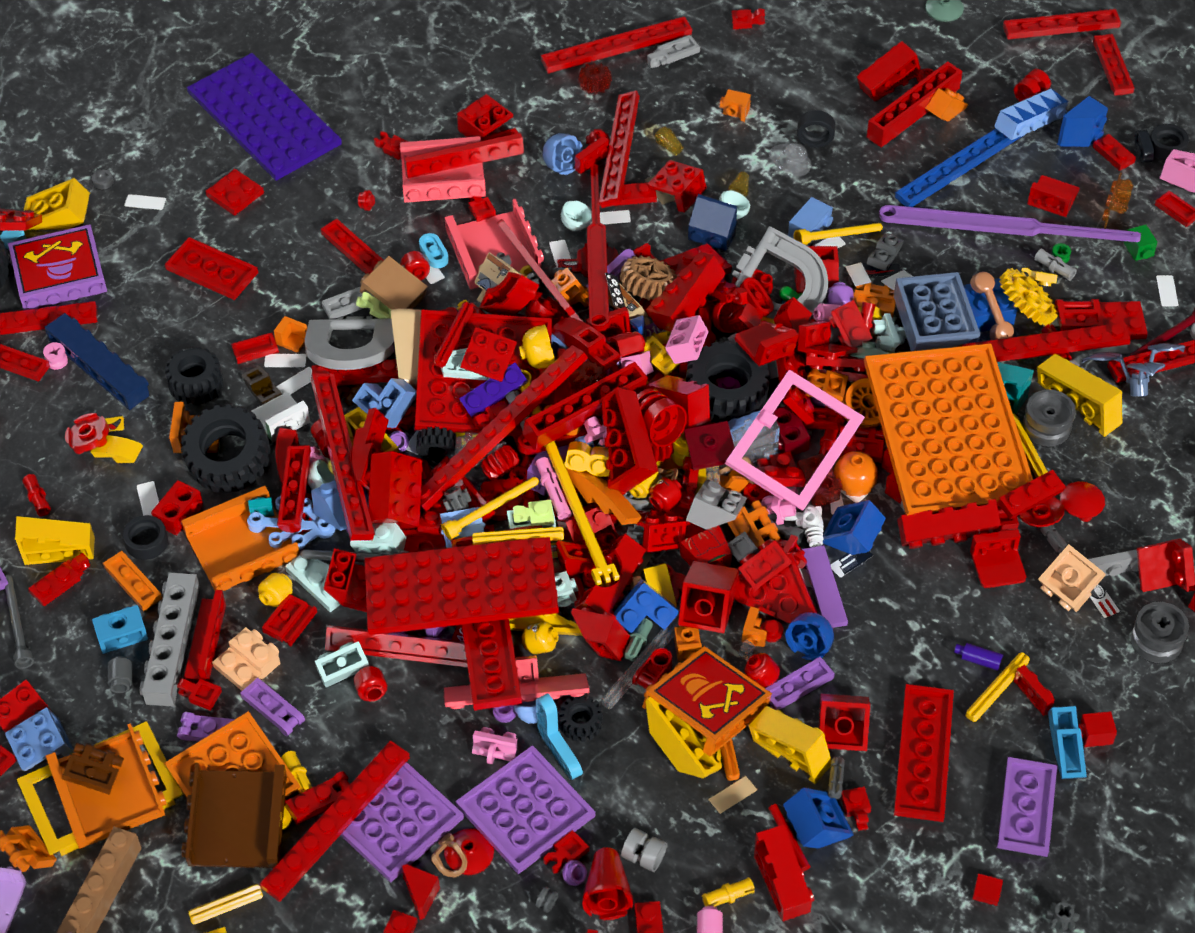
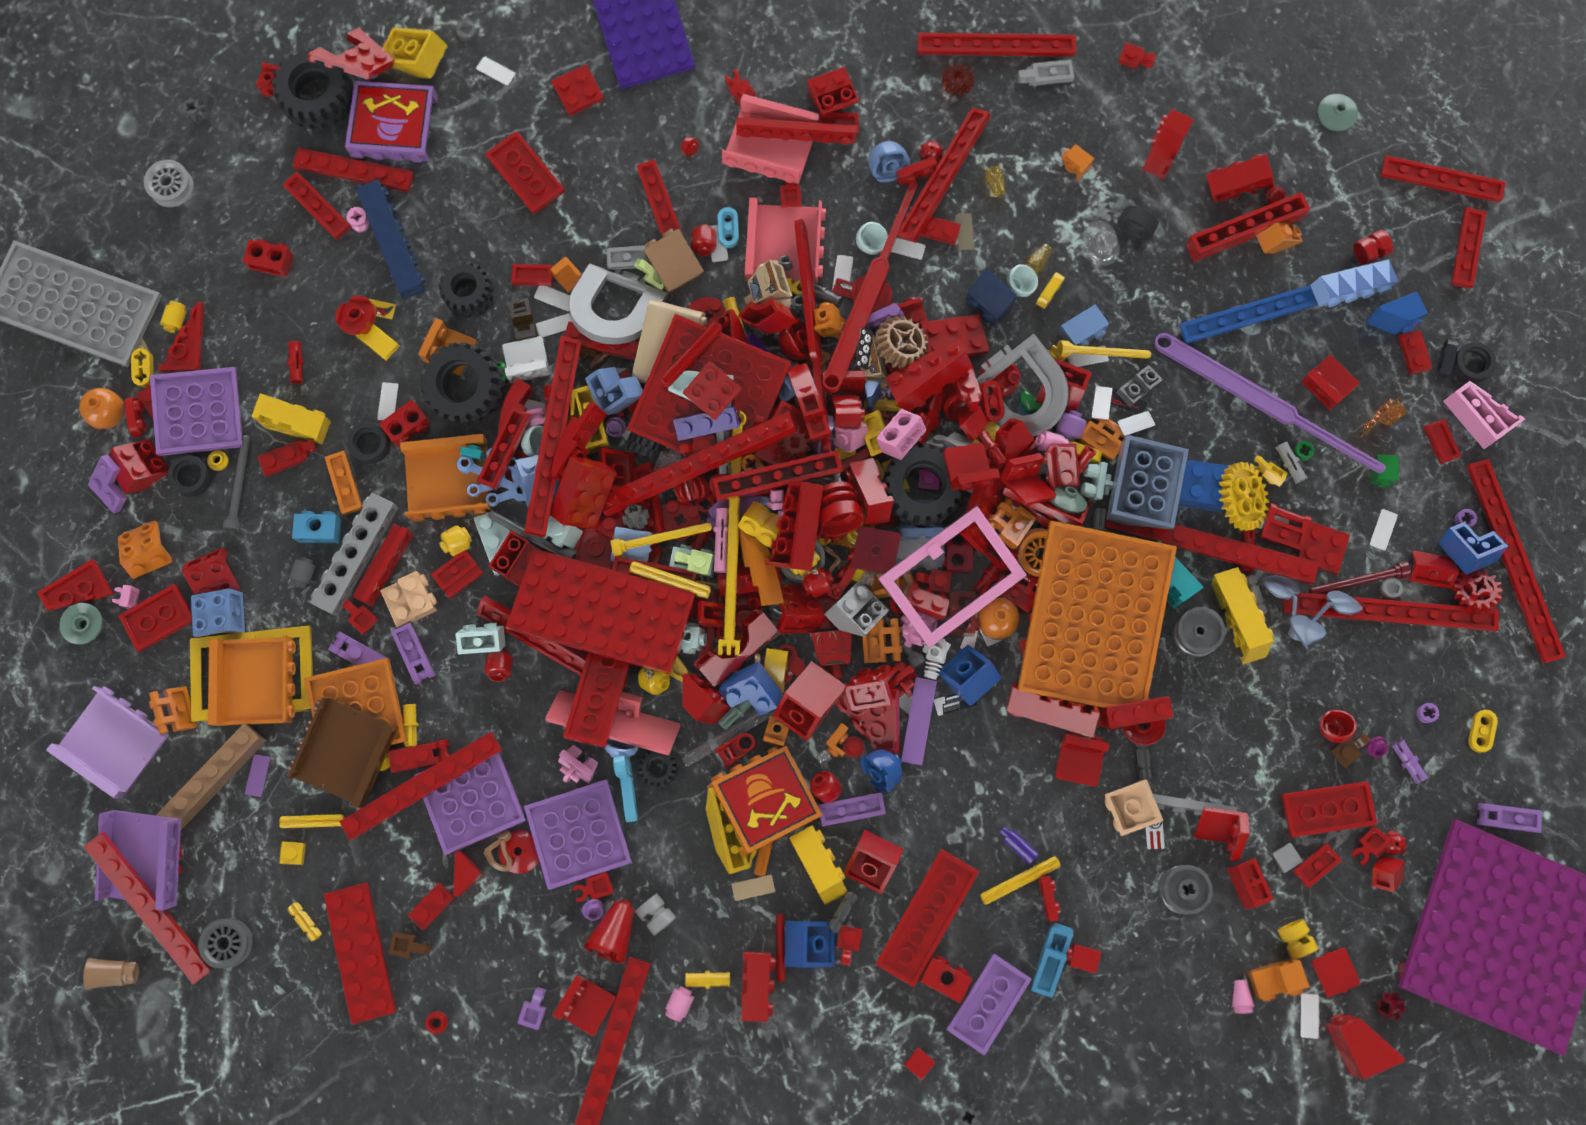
camera: 25 degrees right, 25 degrees up
reddish brown plate [62,743,124,795] -> none
yellow cylinder [519,325,555,369] -> none
red bracket [648,160,707,213] -> none
light grey tile [728,532,759,564] -> none
nougat piece [971,272,1014,340] -> none
yellow axle [1013,414,1048,478] -> none
red dish [1060,481,1105,522] -> none
none -> medium lavender sticker [245,754,271,797]
none -> red brick [919,955,972,1003]
none -> yellow beam [1036,272,1065,309]
none -> red wedge [1142,109,1194,180]

